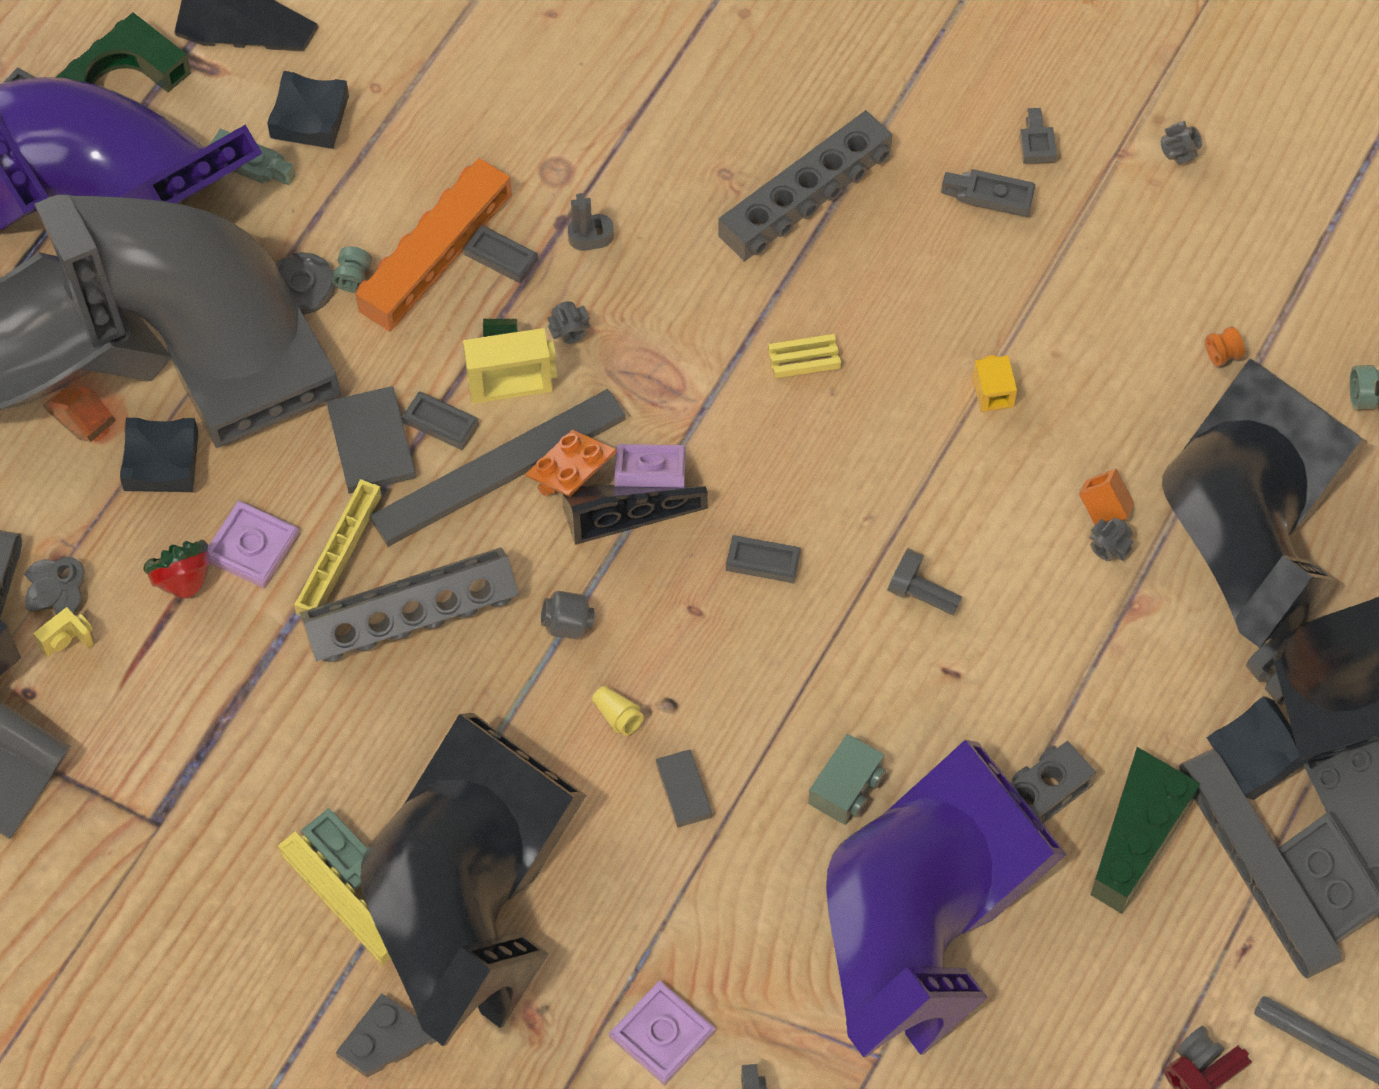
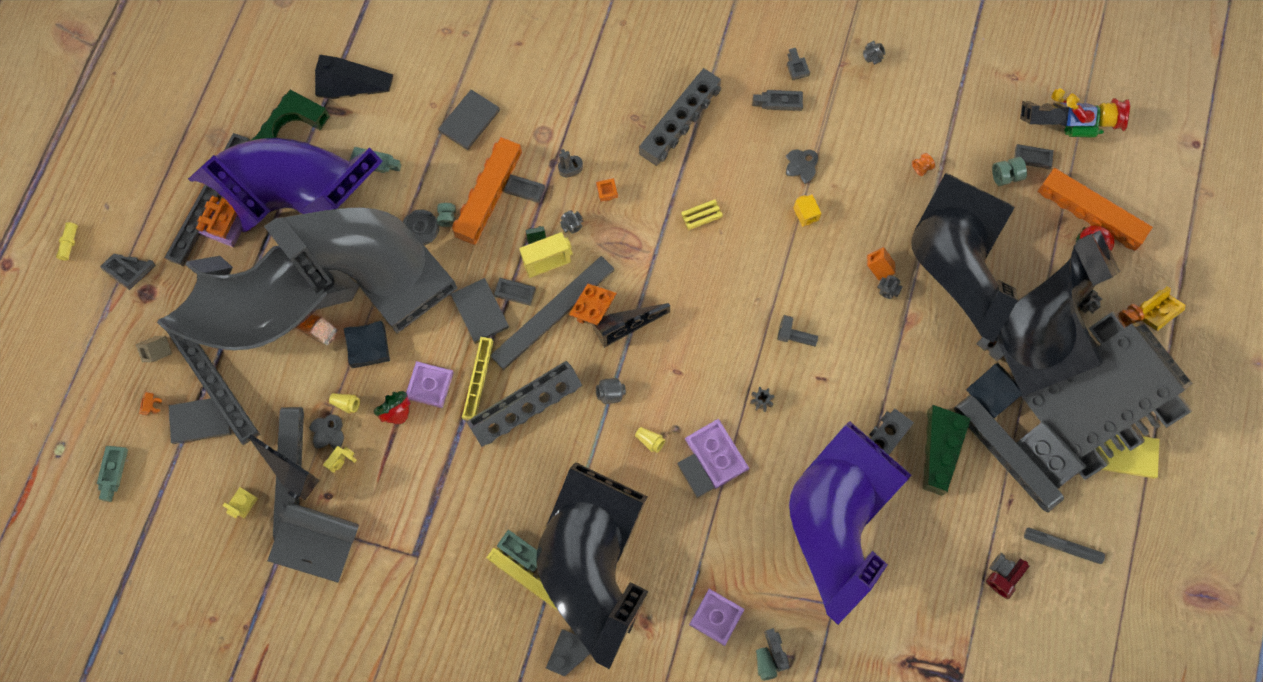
camera: 10 degrees left, 10 degrees up
black brick [267,71,349,149] -> none
lavender tile [615,444,686,488] -> none
dark grey tile [726,535,801,583] -> none
sand green brick [808,733,886,825] -> none
none -> light yellow cone [329,393,360,414]
none -> dark grey tile [438,90,500,150]
none -> orange tile [596,178,618,202]
none -> lavender tile [685,419,749,489]
none -> dark grey gear [750,387,775,412]
none -> dark grey plate [786,149,818,184]

